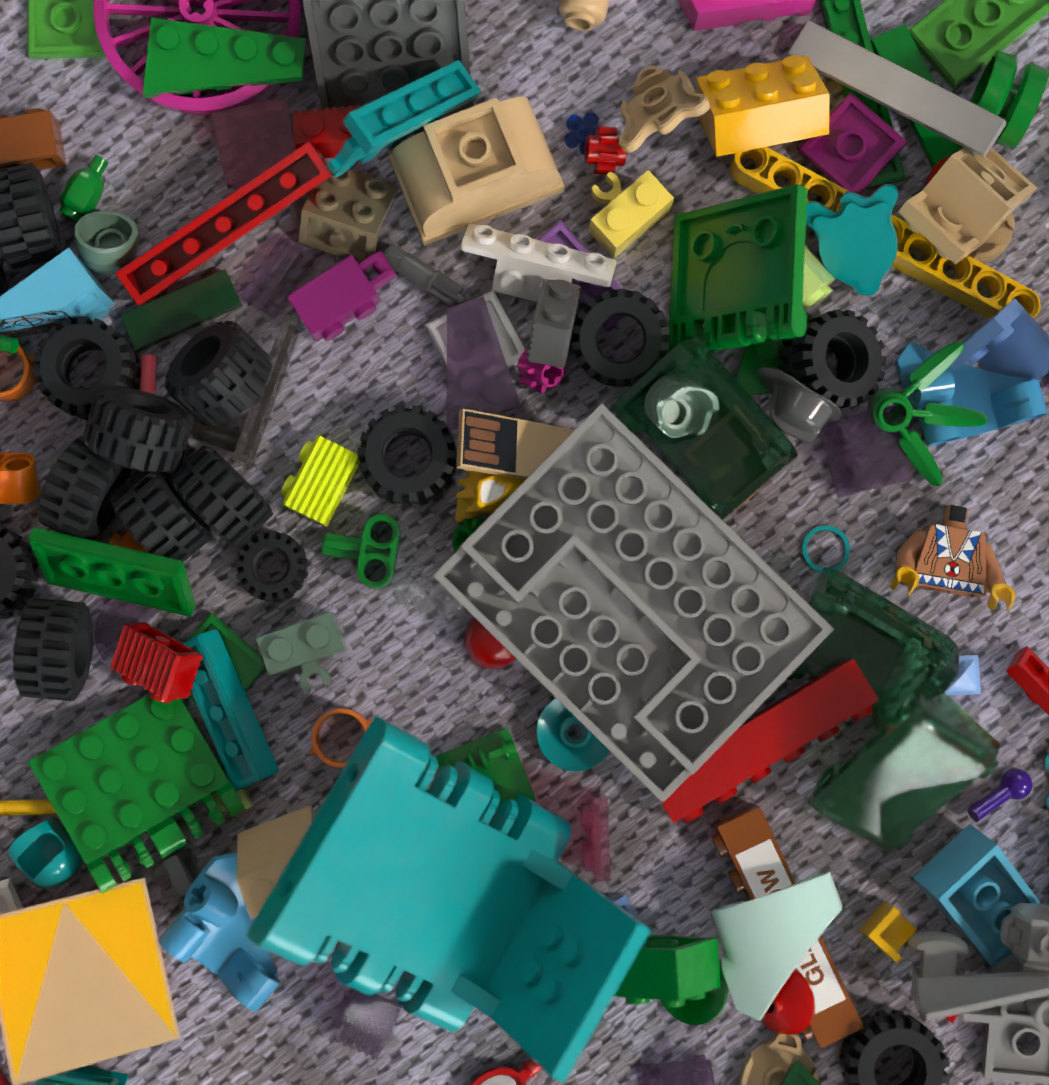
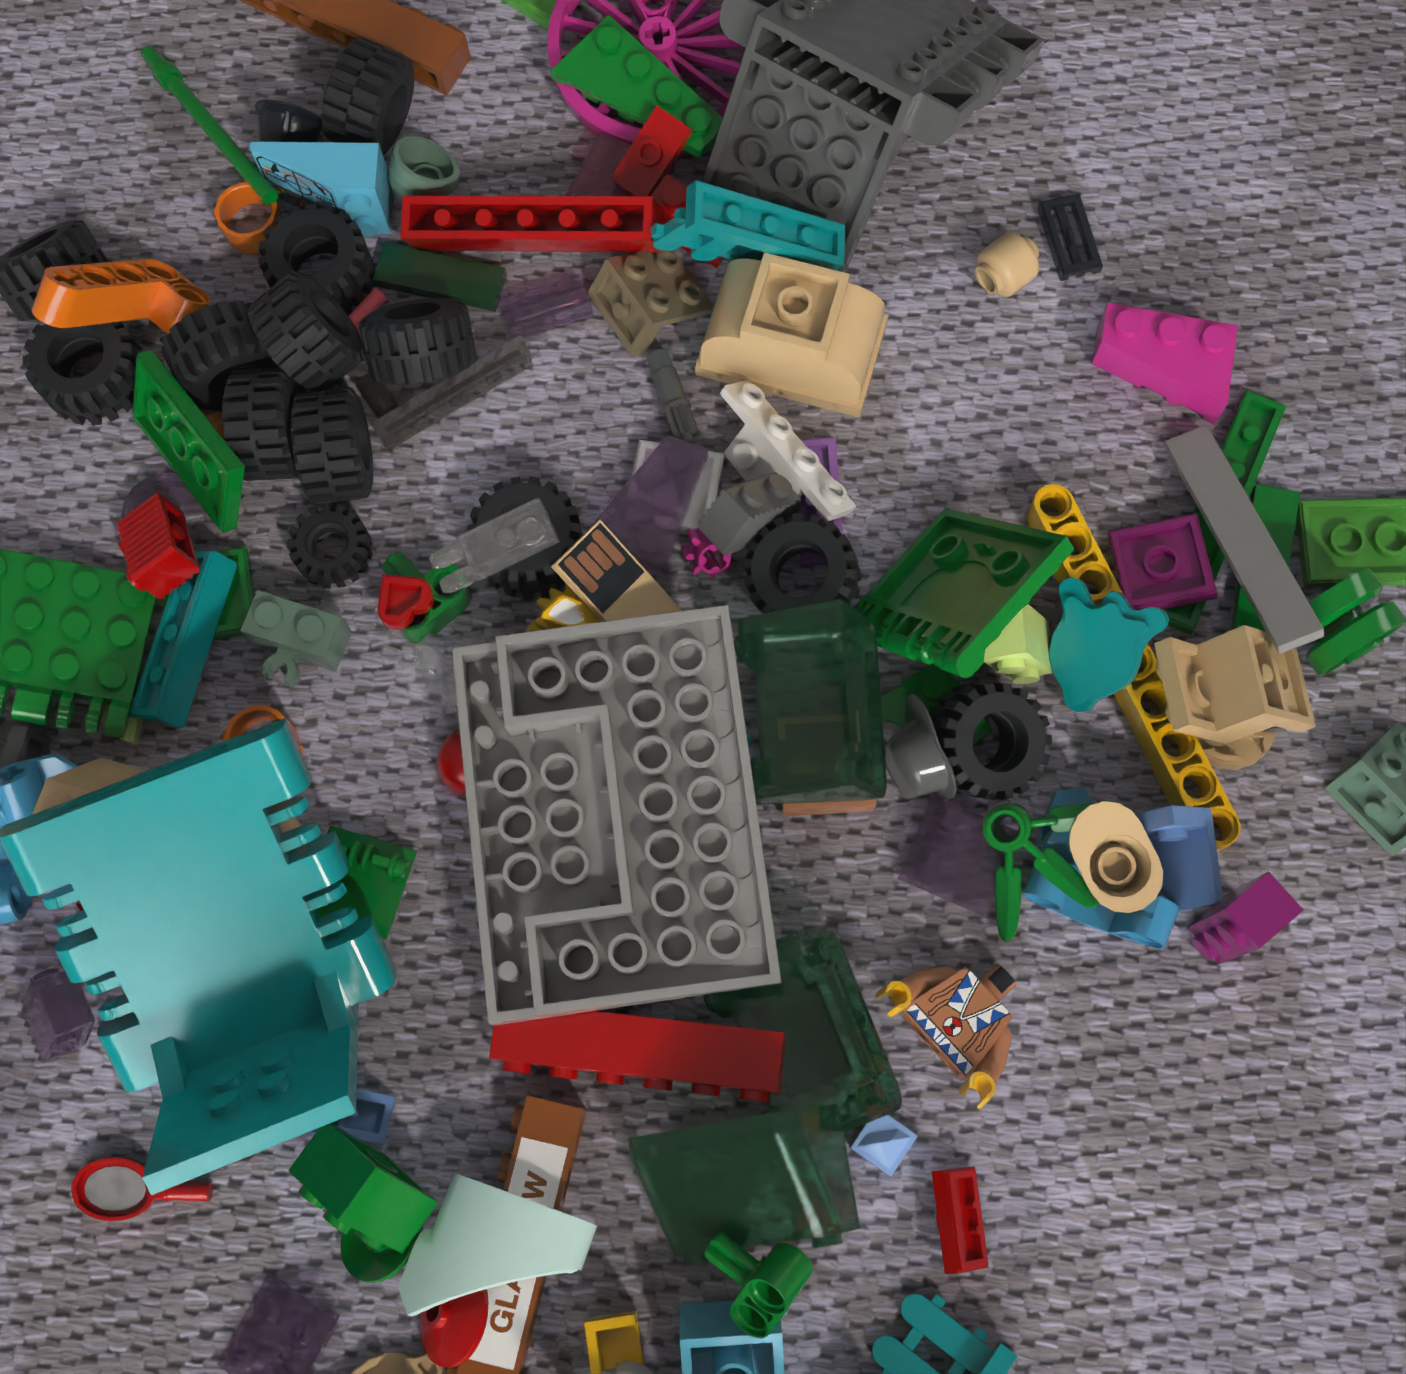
camera: 45 degrees right, 10 degrees down
black tyre [13,598,93,702] -> none
green plant [58,155,109,223] -> none
neon yellow brick [280,434,360,527] -> none
magenta brick [287,252,397,342] -> none
teal dish [536,698,610,771] -> none
clear blue plant [564,112,599,156] -> none
clear pink tile [581,794,611,881] -> none
red gear [584,126,627,175] -> none
light yellow brick [589,170,674,259] -> none
tan tile [619,66,710,153] -> none
sand green hair [644,373,719,438] -> none
yellow brick [696,55,829,157] -> none
teal piece [802,525,850,573] -> none
dark purple bar [967,768,1033,822] -> none
none -> red tile [377,574,434,630]
none -> clear hinge [429,498,560,594]
none -> red plate [610,105,693,196]
none -> green beam [704,1232,813,1338]
none -> tan piece [1069,801,1163,913]

